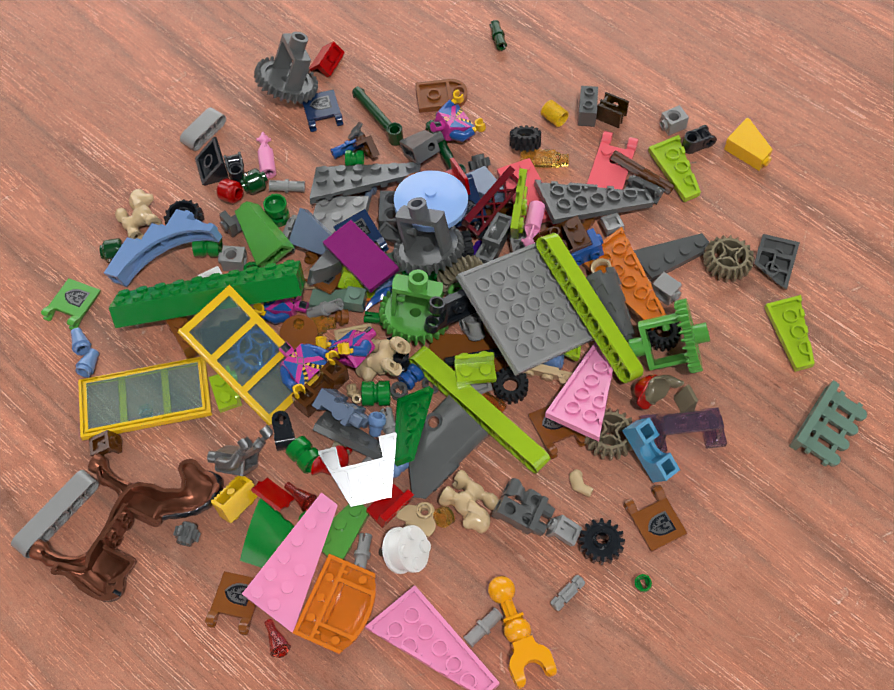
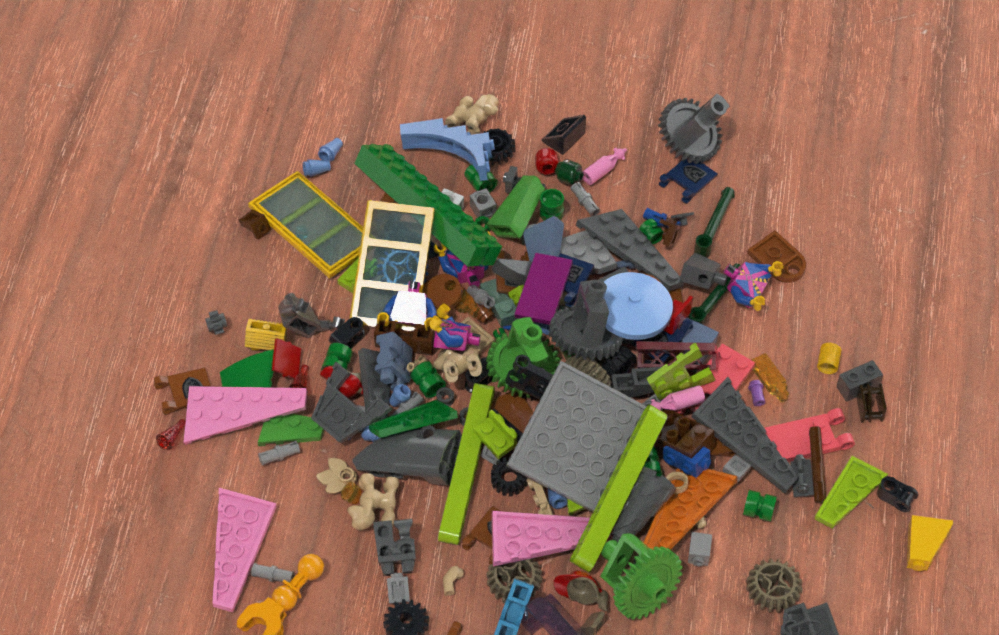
camera: 55 degrees right, 5 degrees down
light grey beam [11,470,99,559] -> none
copper animal [29,453,223,602] -> none
bright green flag [41,278,101,330] -> none
dark green head [99,238,123,263] -> none
light grey beam [180,107,226,151] -> none
black piece [223,151,245,185] -> none
orange slope [293,554,376,654] -> none
red panel [309,41,345,77] -> none
red panel [366,484,414,528] -> none
white wheel [379,525,431,574] -> none
blue wheel [397,363,425,390] -> none
dark grey gear [468,153,491,170] -> none
clear orange pin [483,391,507,413] -> none
dark green pin [489,20,507,51] -> none
black tyre [510,125,541,152] -> none
light grey axle [550,575,585,611] -> none
dark grey wing [633,233,709,282] -> none
light grey brick [659,105,689,136] -> none
none -> green wheel [743,490,777,522]
none -> medium lavender pin [748,380,766,406]

